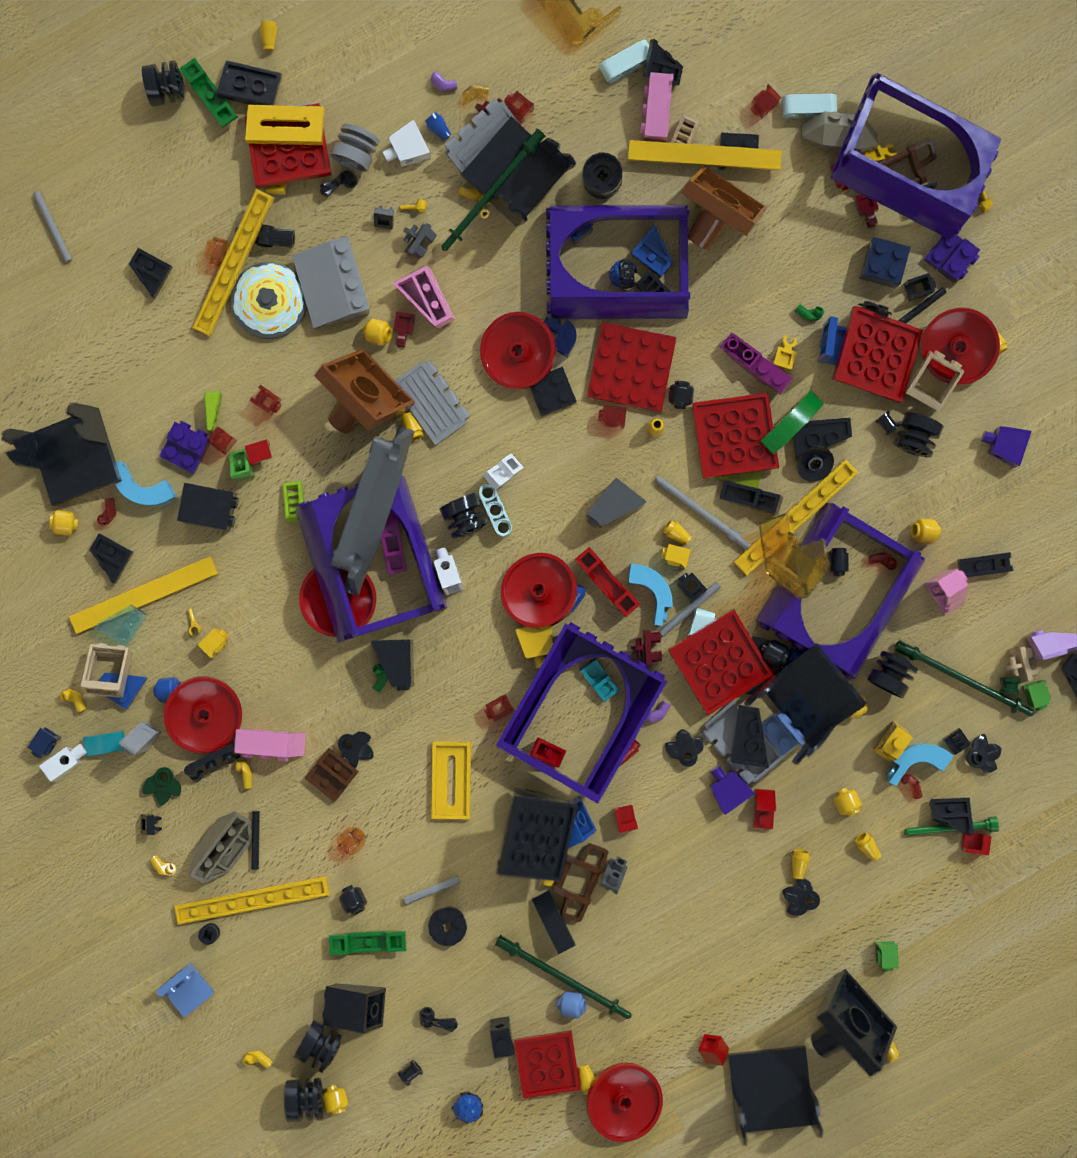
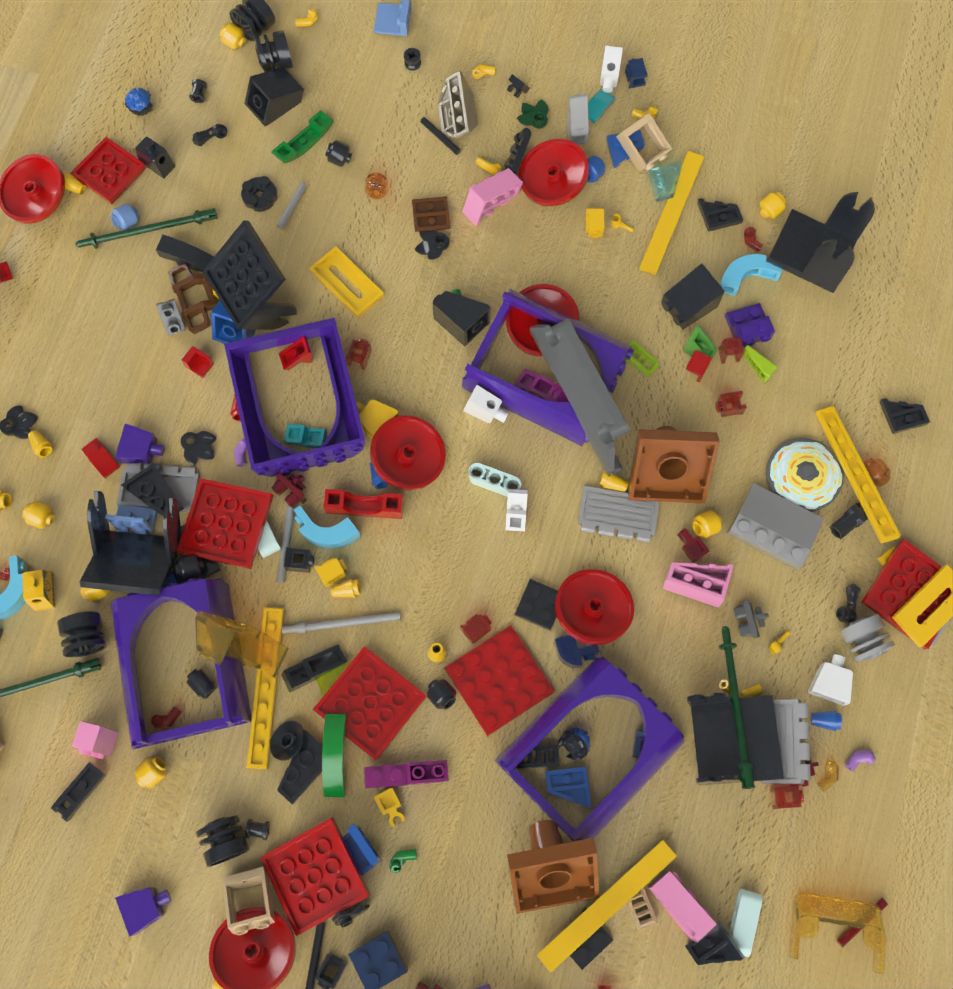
camera: 135 degrees right, 15 degrees down
yellow tile [174,876,330,925] -> none
black tile [374,206,394,229] -> none
black wheel [439,493,489,539] -> none
black wheel [582,152,623,199] -> none
dark grey slope [586,477,646,528] -> none

